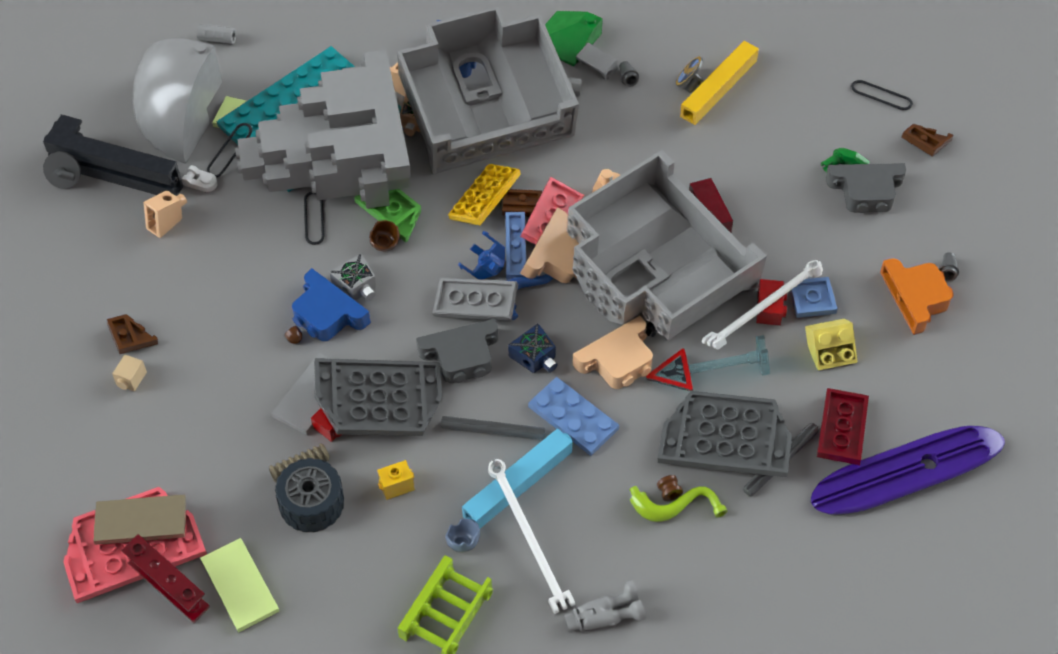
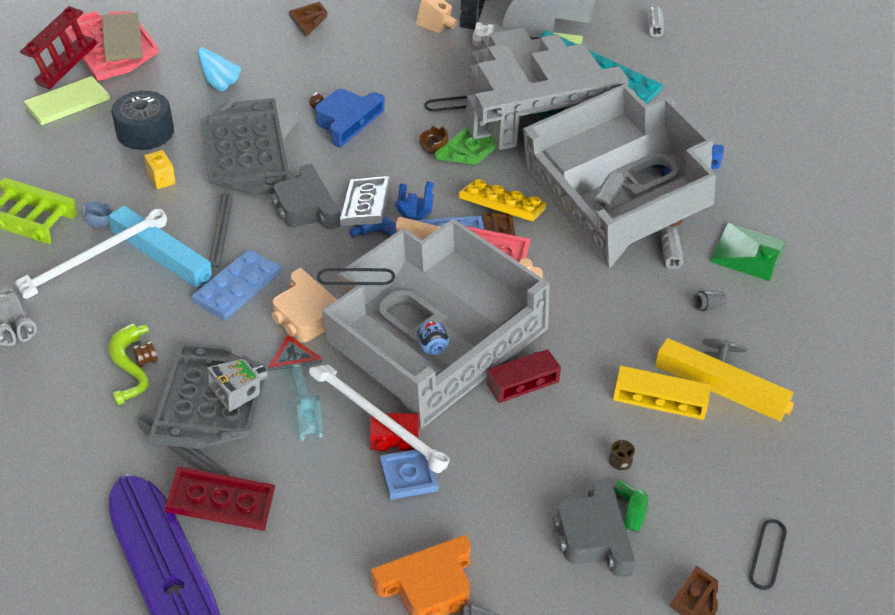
camera: 80 degrees right, 10 degrees down
tan brick [112,355,147,391] -> none
dark tan piece [269,443,330,483] -> none
torso [329,253,376,301] -> none
torso [508,323,558,373] -> none
light grey hinge [576,43,618,80] -> none
light yellow slope [805,319,858,370] -> none
none -> medium azure hat [197,47,241,92]
none -> light grey torso [207,359,267,411]
none -> black piece [317,268,395,285]
none -> medium blue head [416,321,449,355]
none -> light grey axle [593,171,625,211]
none -> dark brown wheel [609,440,635,470]
none -> yellow brick [613,366,711,420]

